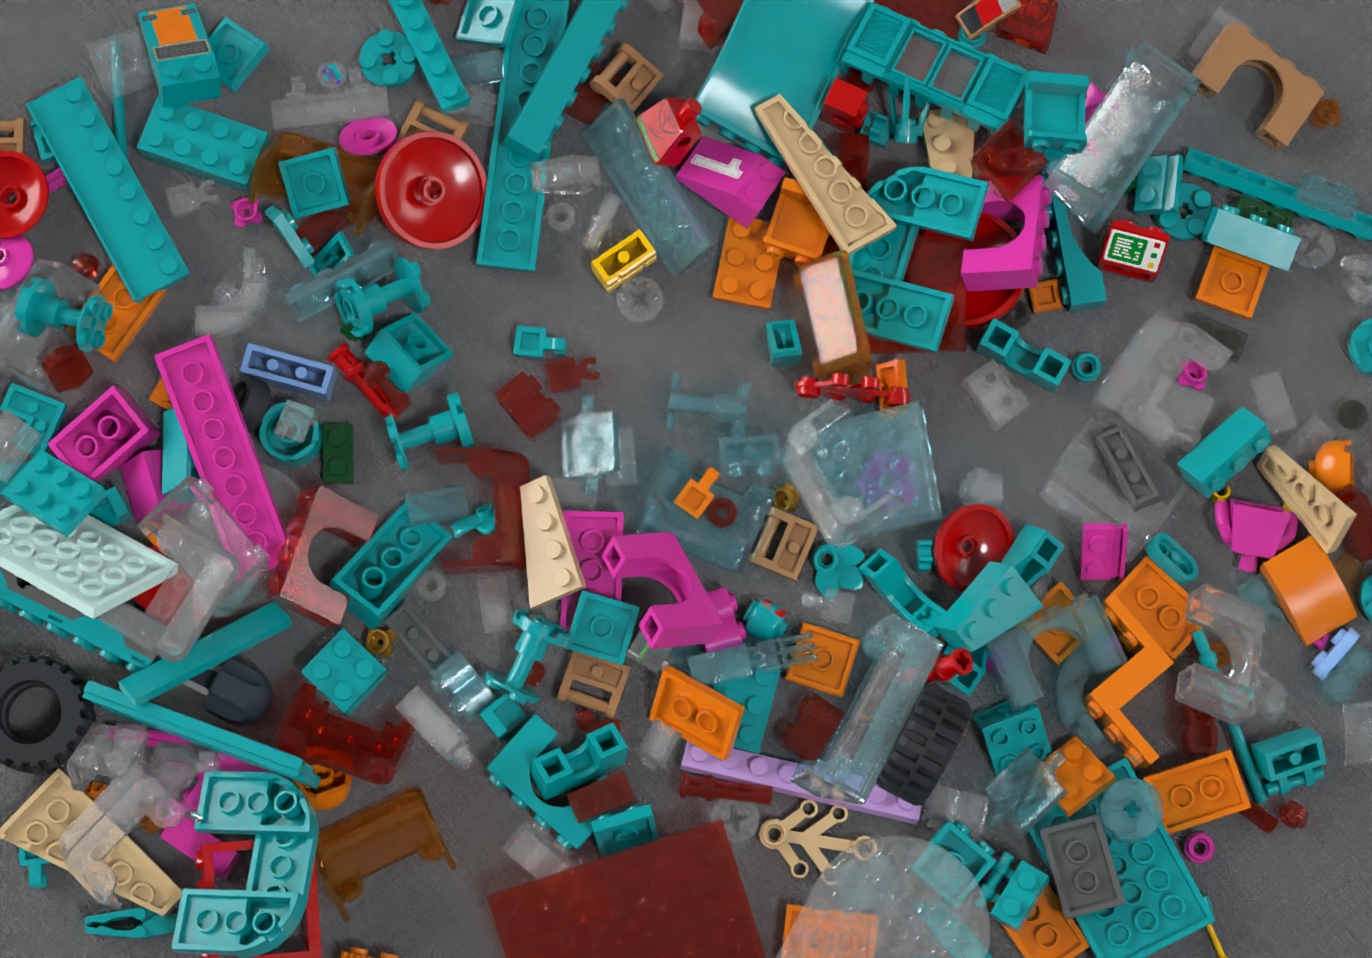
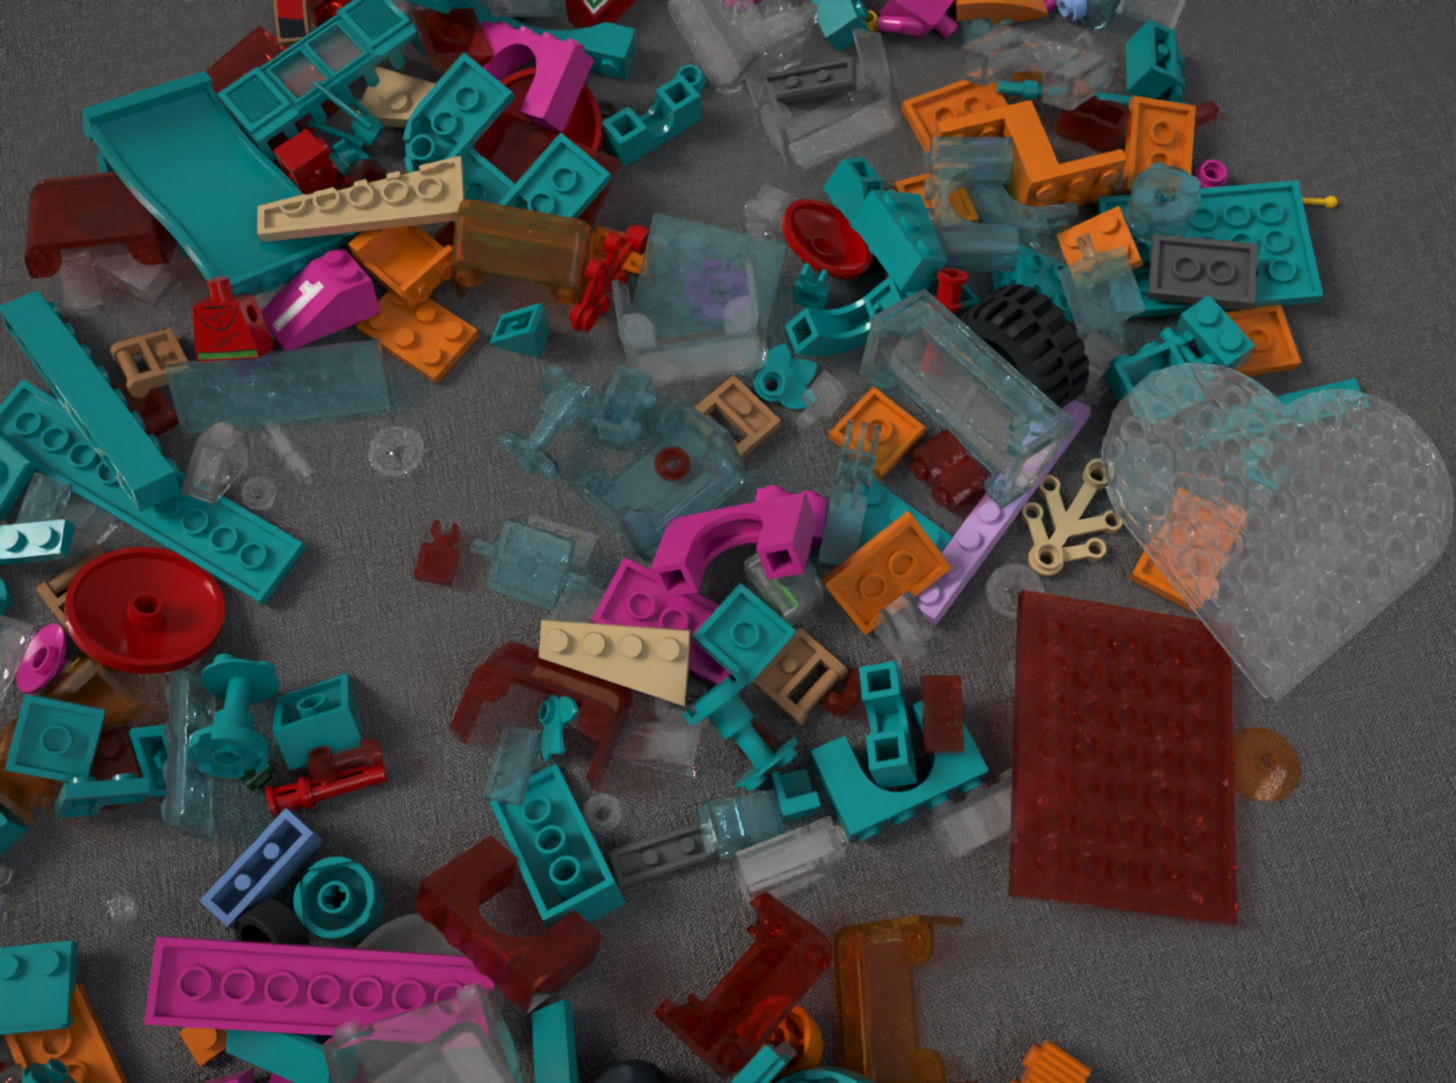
camera: 65 degrees left, 10 degrees down
clear arch [195,248,271,341] -> none
dark pink plate [231,196,263,228] -> none
clear panel [274,399,319,443] -> none
teal piece [301,628,389,717] -> none
dark green plate [322,423,355,485] -> none
pearl gold plate [365,627,397,658] -> none
teal piece [385,392,476,471] -> none
clear red brick [495,371,561,442] -> none
teal plate [513,325,567,360] -> none
yellow brick [591,229,657,293] -> none
teal plate [591,804,660,857] -> none
orange plate [673,466,720,521] -> none
clear red pin [679,771,773,806] -> none
teal head [742,598,789,643] -> none
pearl gold plate [773,483,800,512] -> none
clear brick [962,359,1028,432] -> none
orange tile [1027,279,1063,314] -> none
dark pink plate [1079,523,1128,580] -> none
teal plate [1146,533,1198,585] -> none
clear red plate [1279,801,1309,829] -> none

